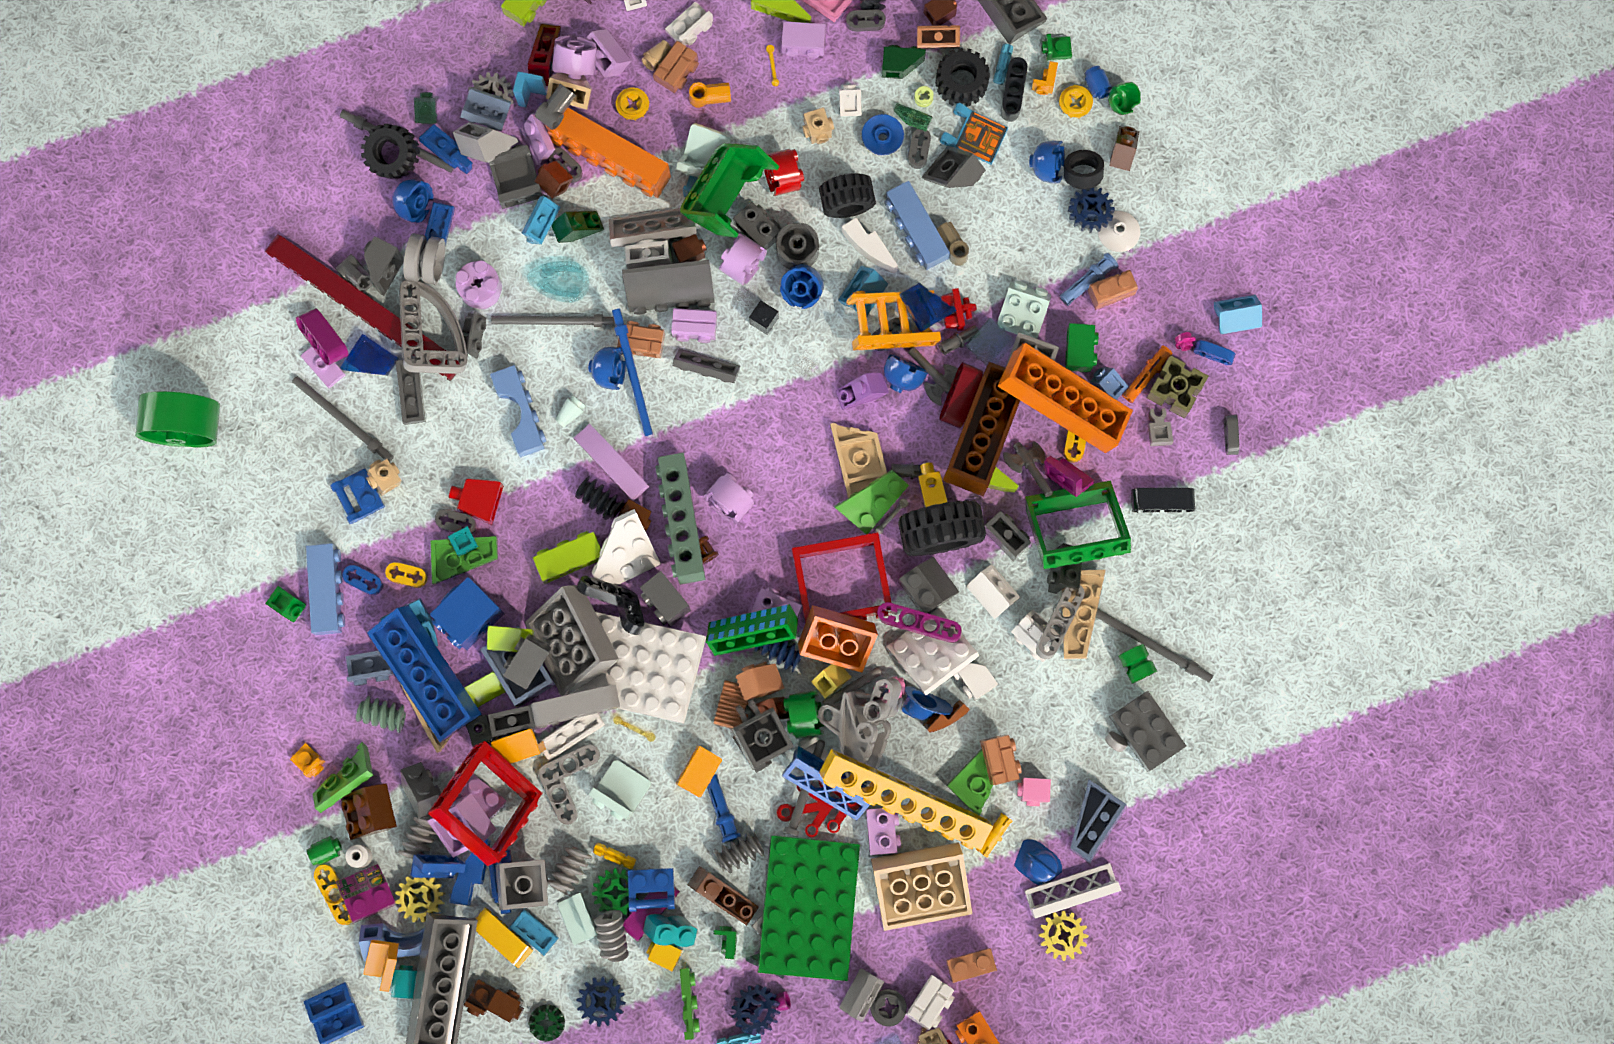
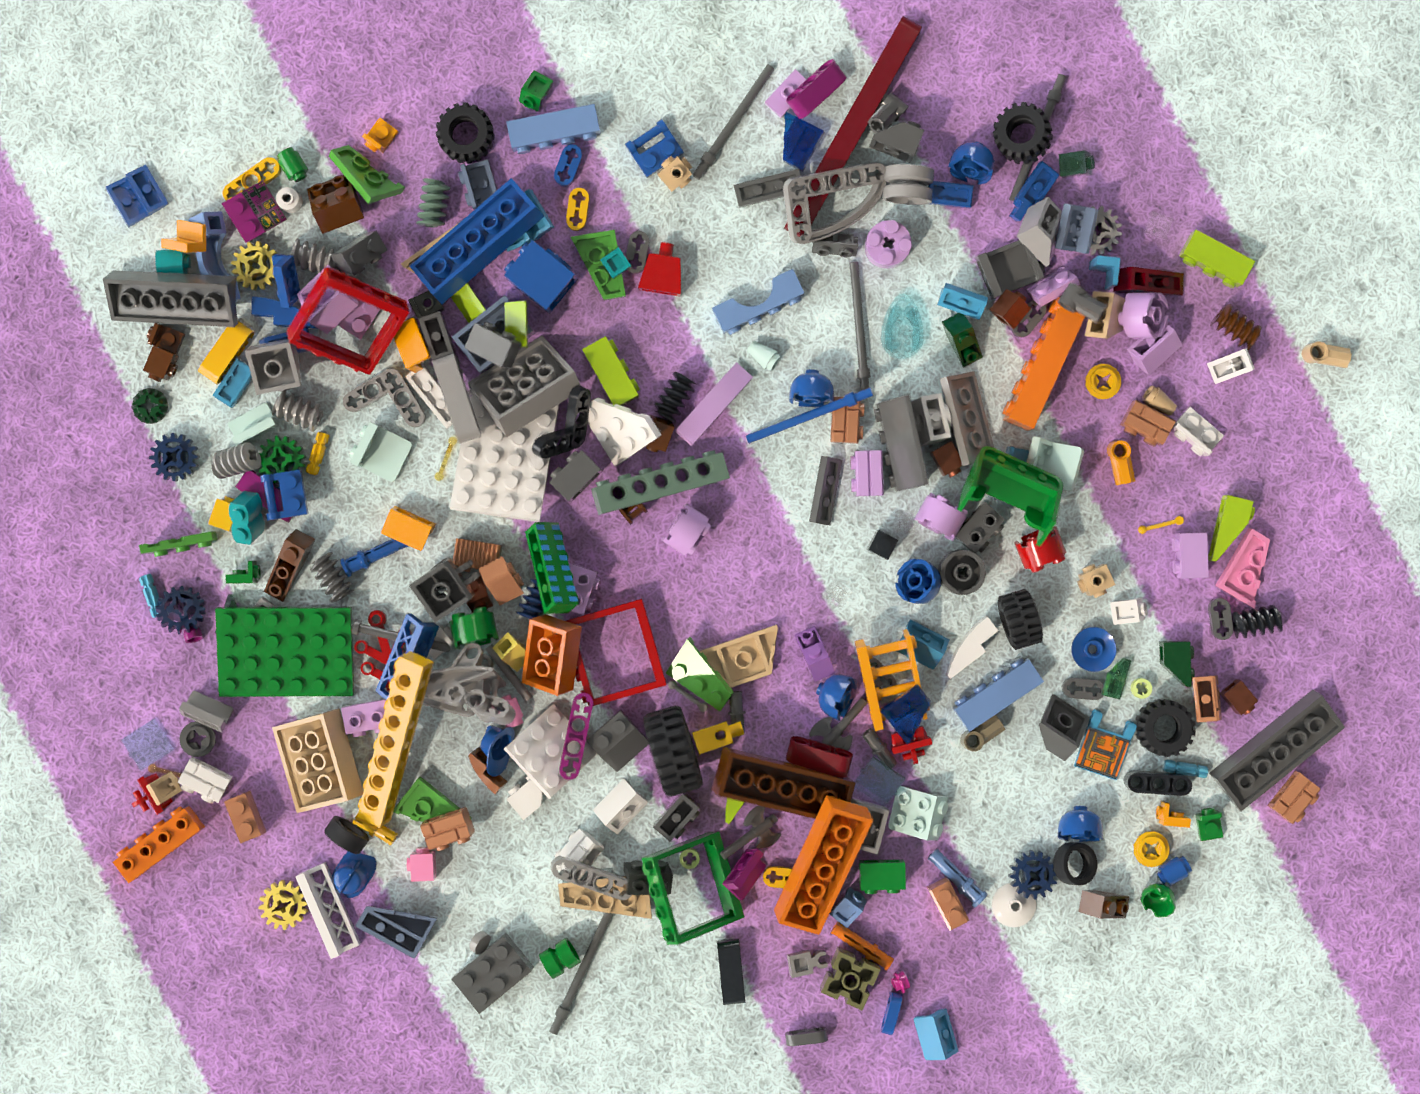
camera: 85 degrees right, 10 degrees up
none -> black tyre [324,816,369,854]
none -> black tyre [436,103,495,164]
none -> yellowish green bush [680,848,700,869]

